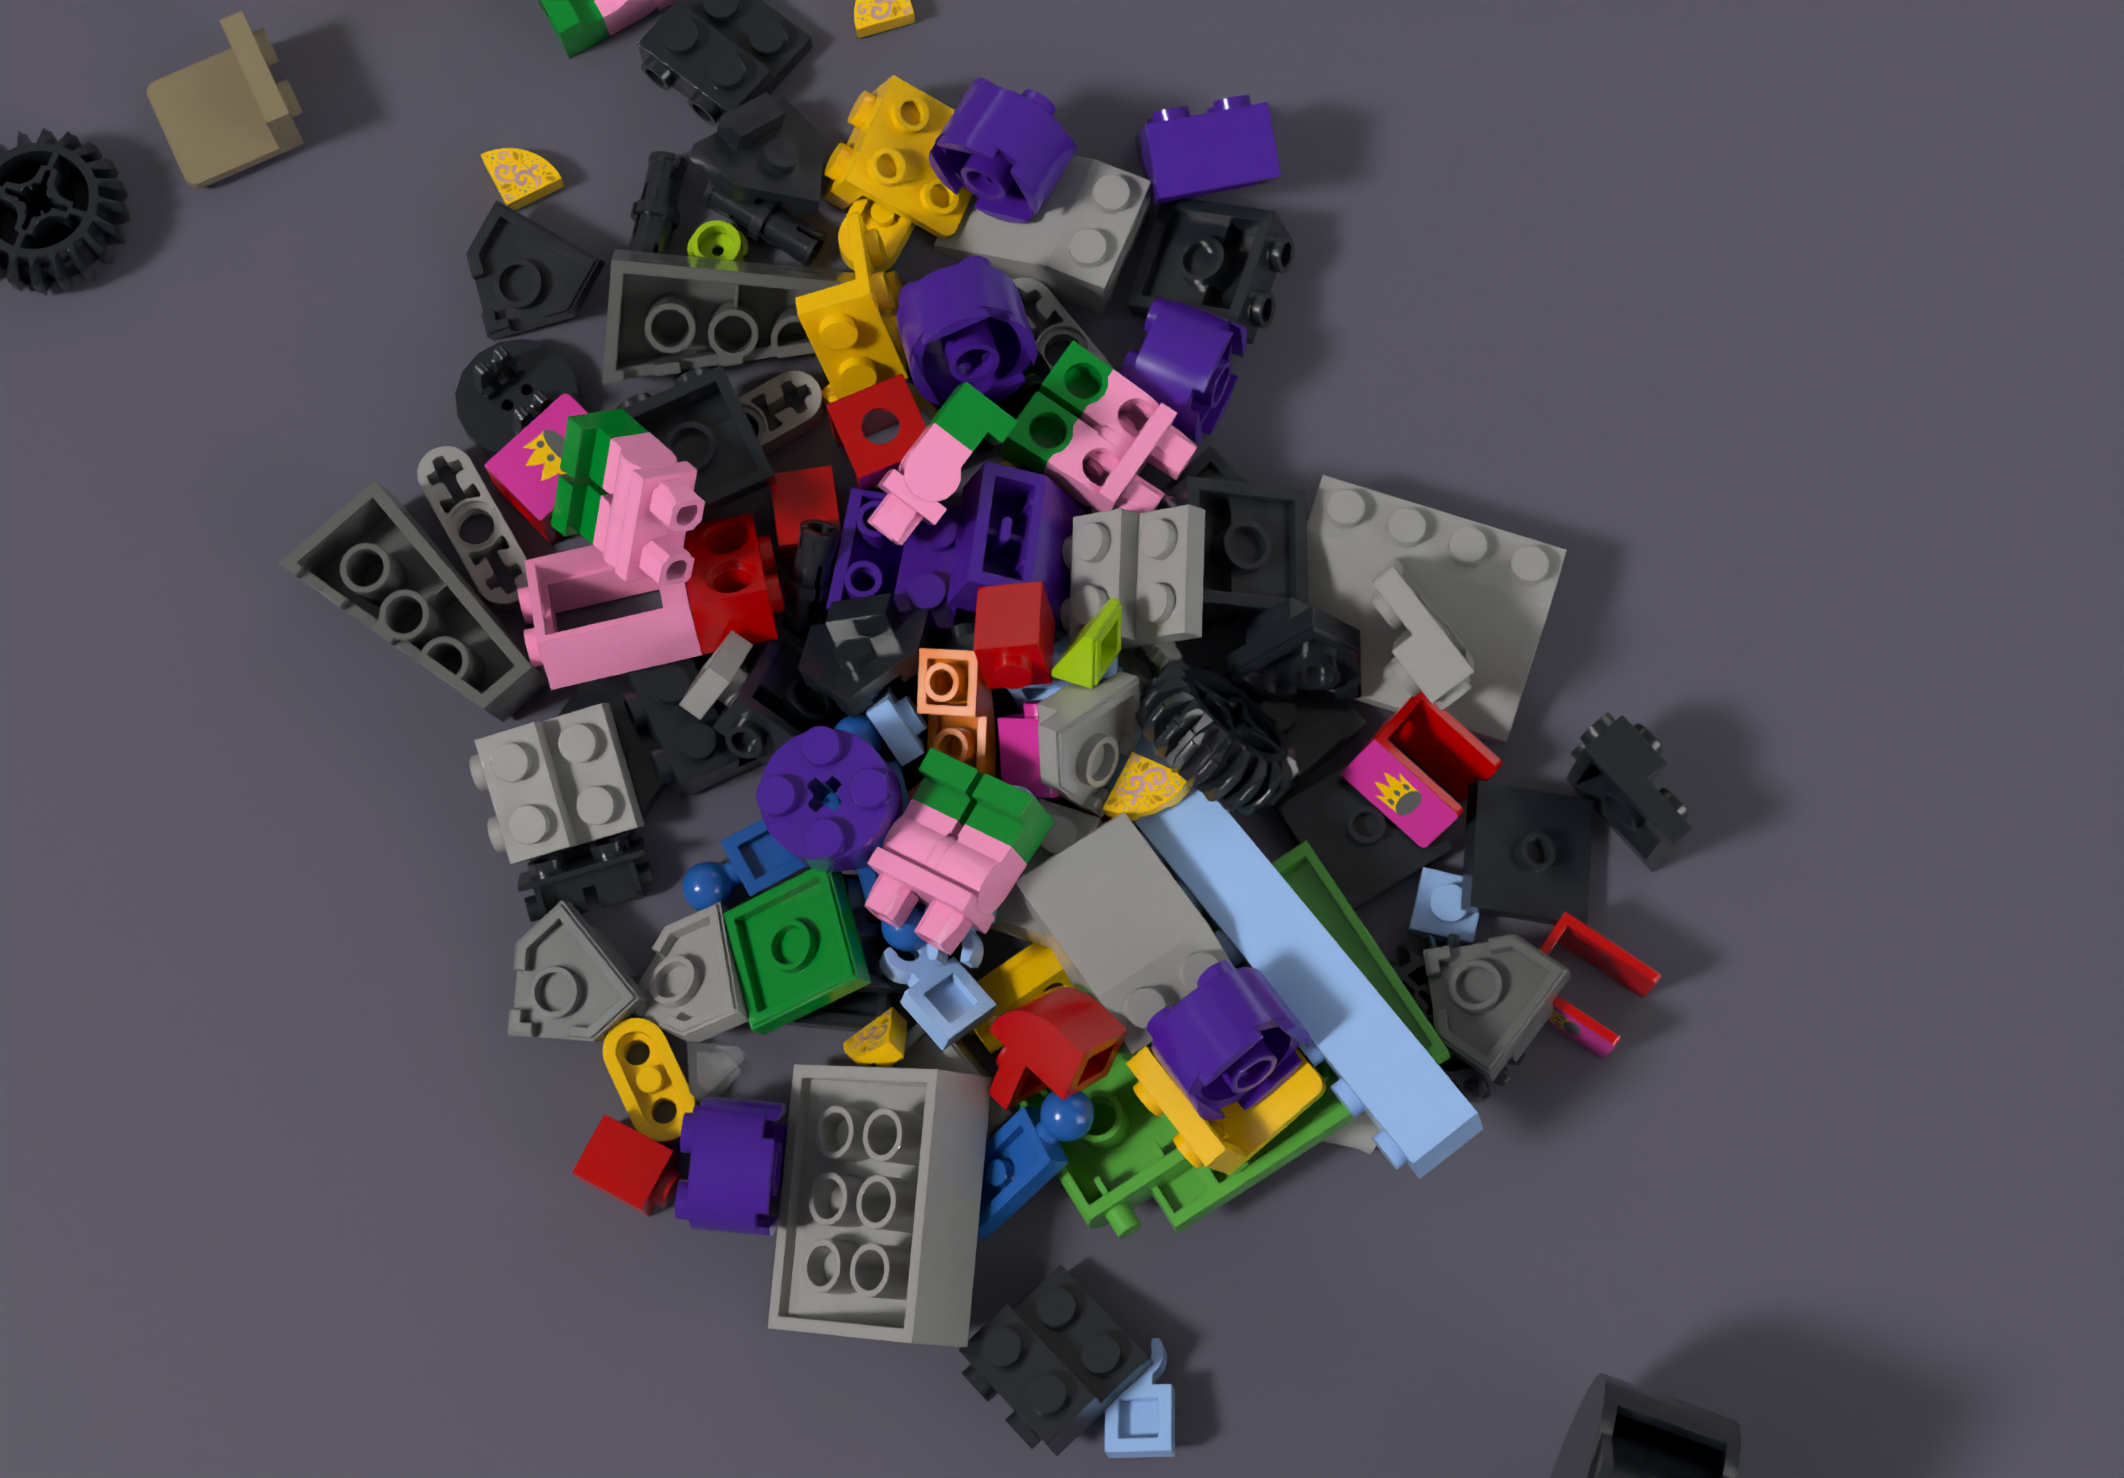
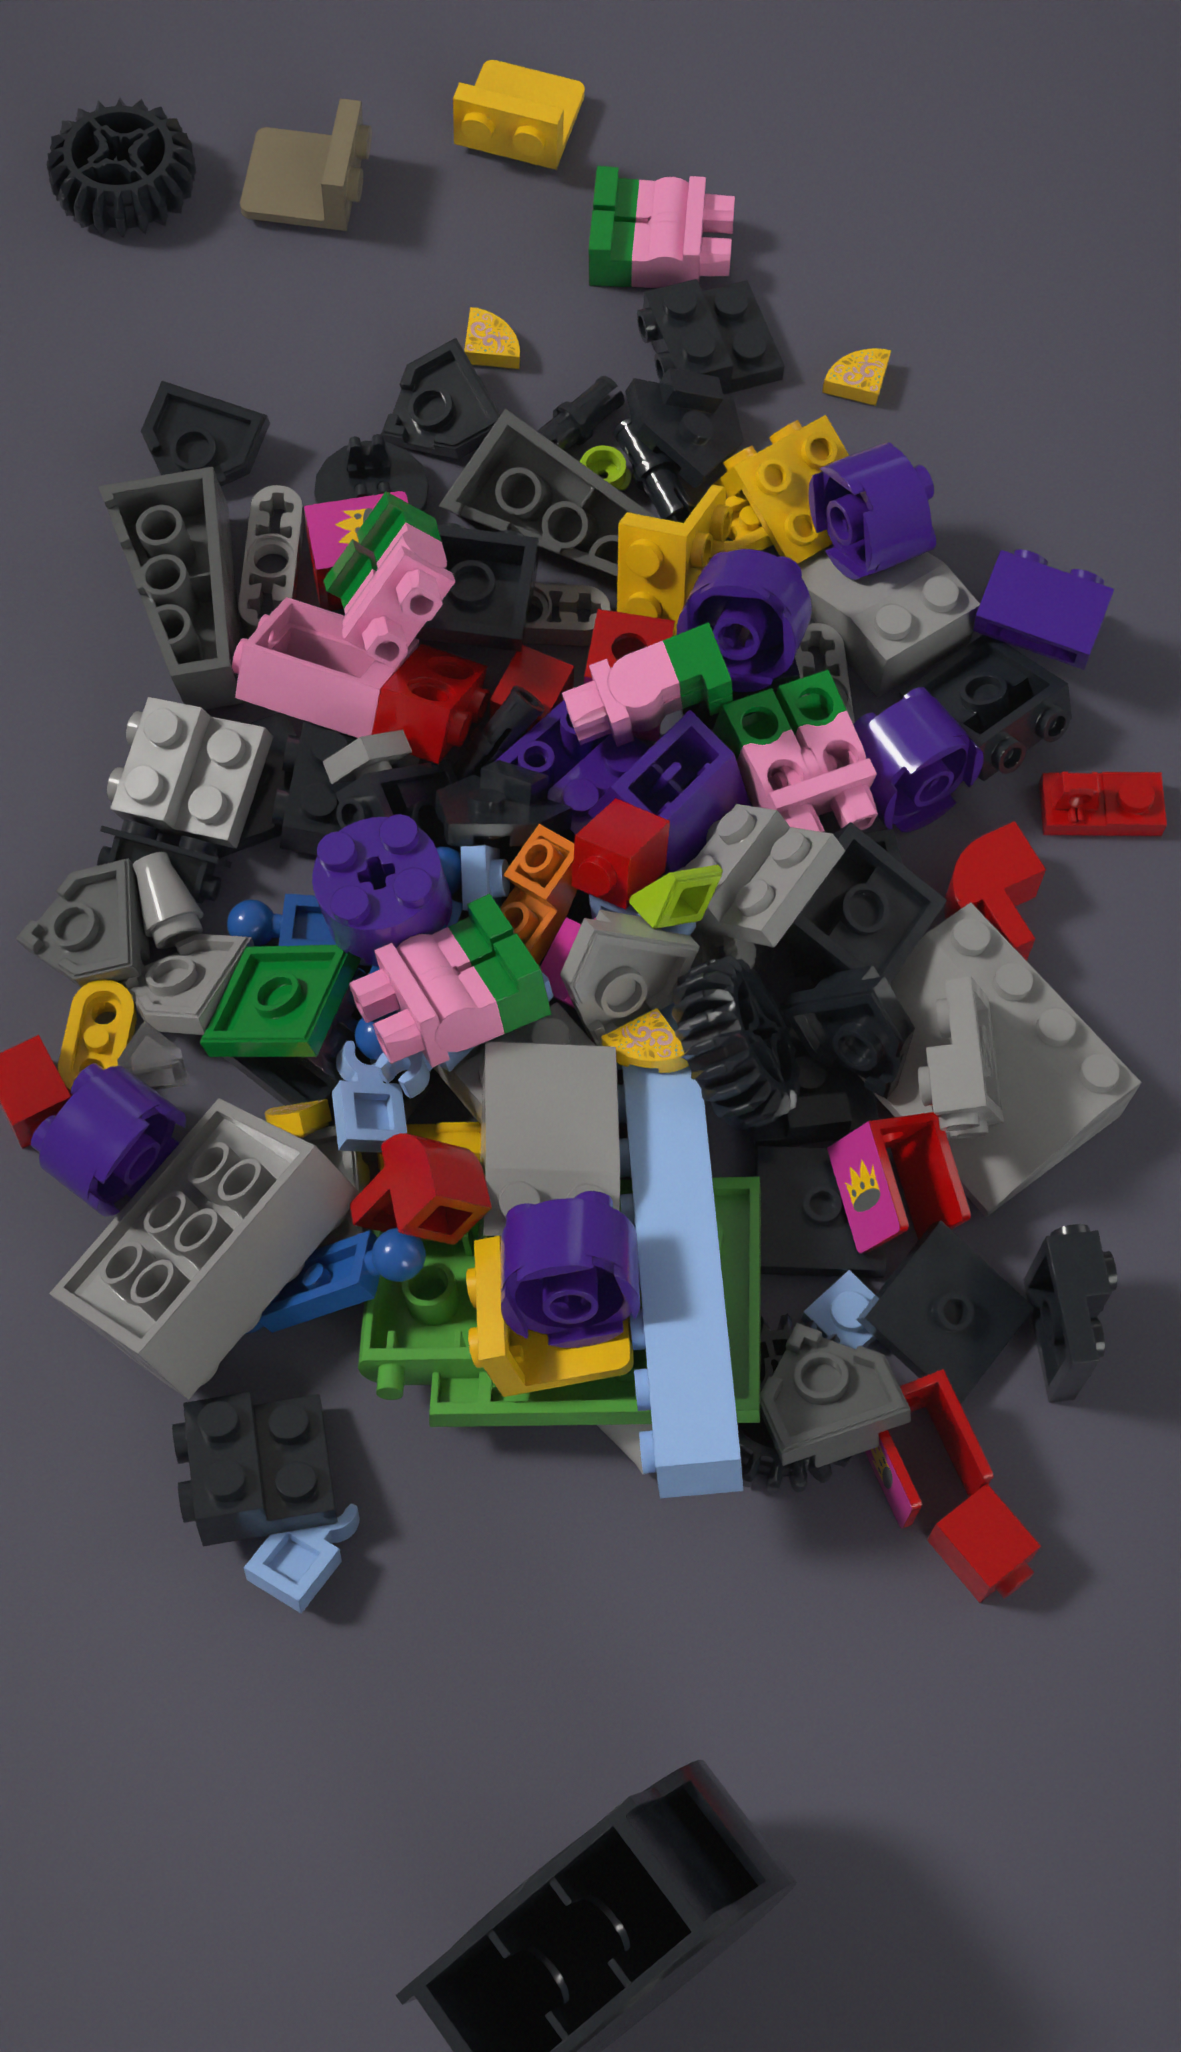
camera: 30 degrees right, 10 degrees down
none -> light grey cone [132,852,204,949]
none -> black plate [141,381,270,487]
none -> red brick [927,1483,1041,1603]
none -> red brick [944,821,1046,961]
none -> red hinge [1039,771,1167,836]

